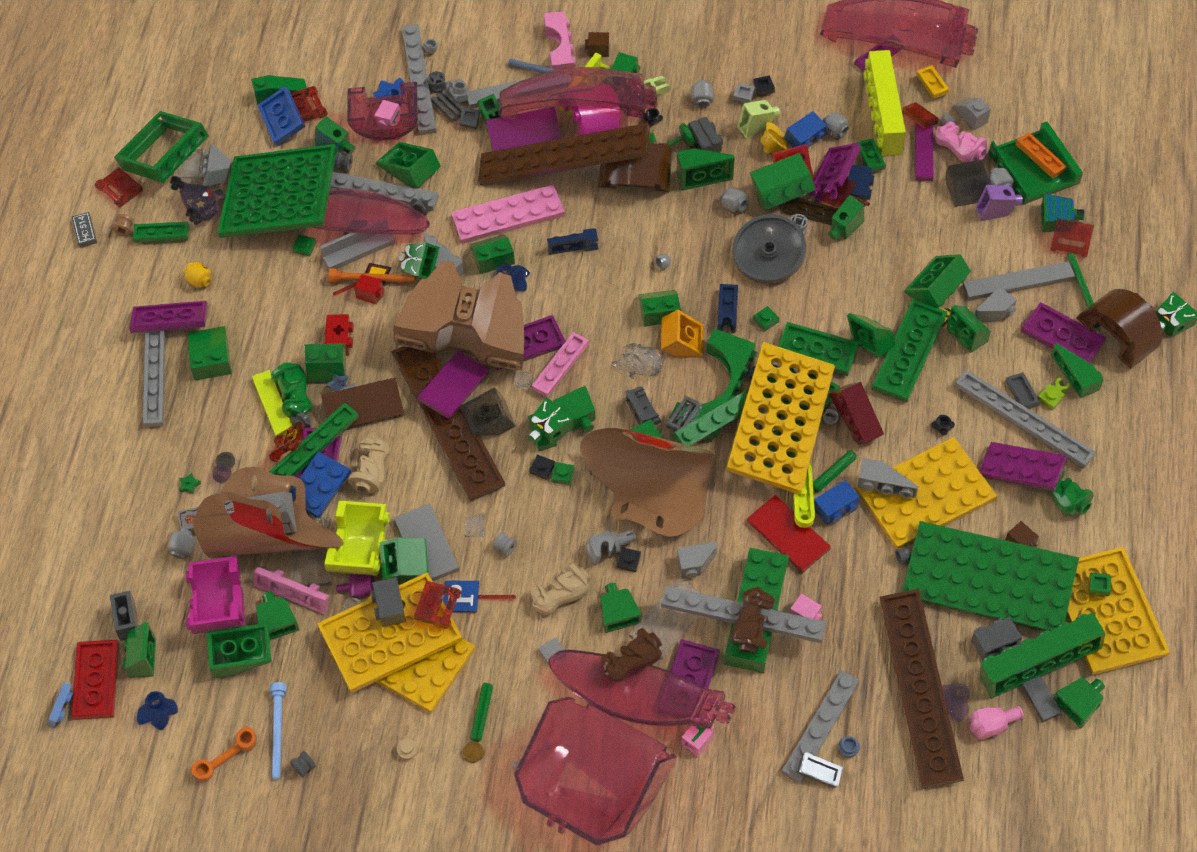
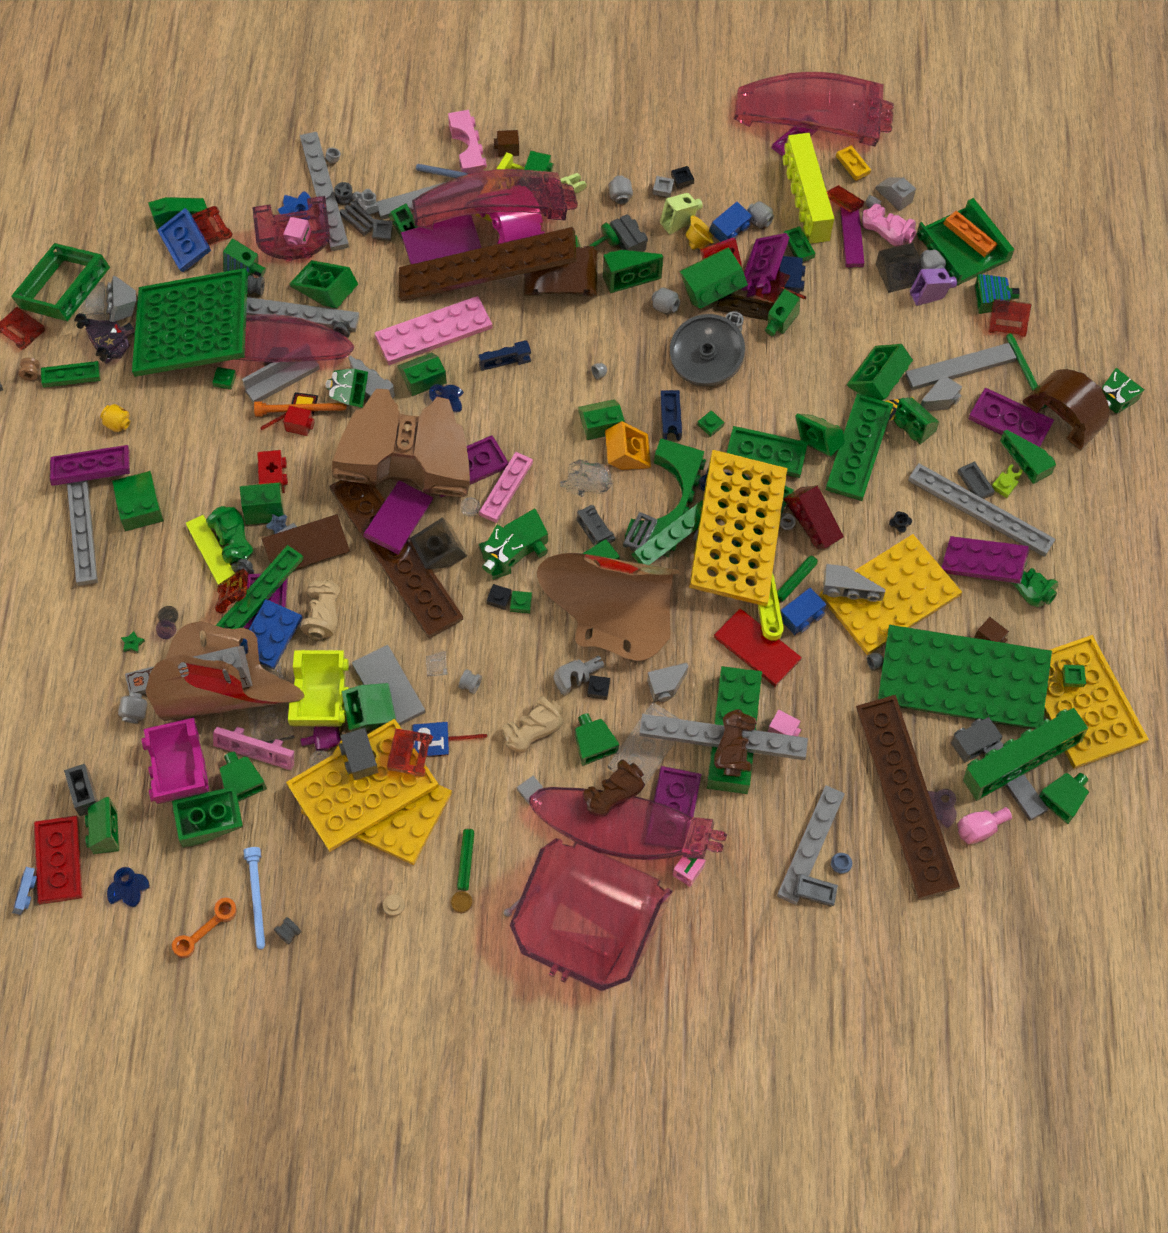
camera: 10 degrees left, 5 degrees up
black plate [642,108,663,126] -> none

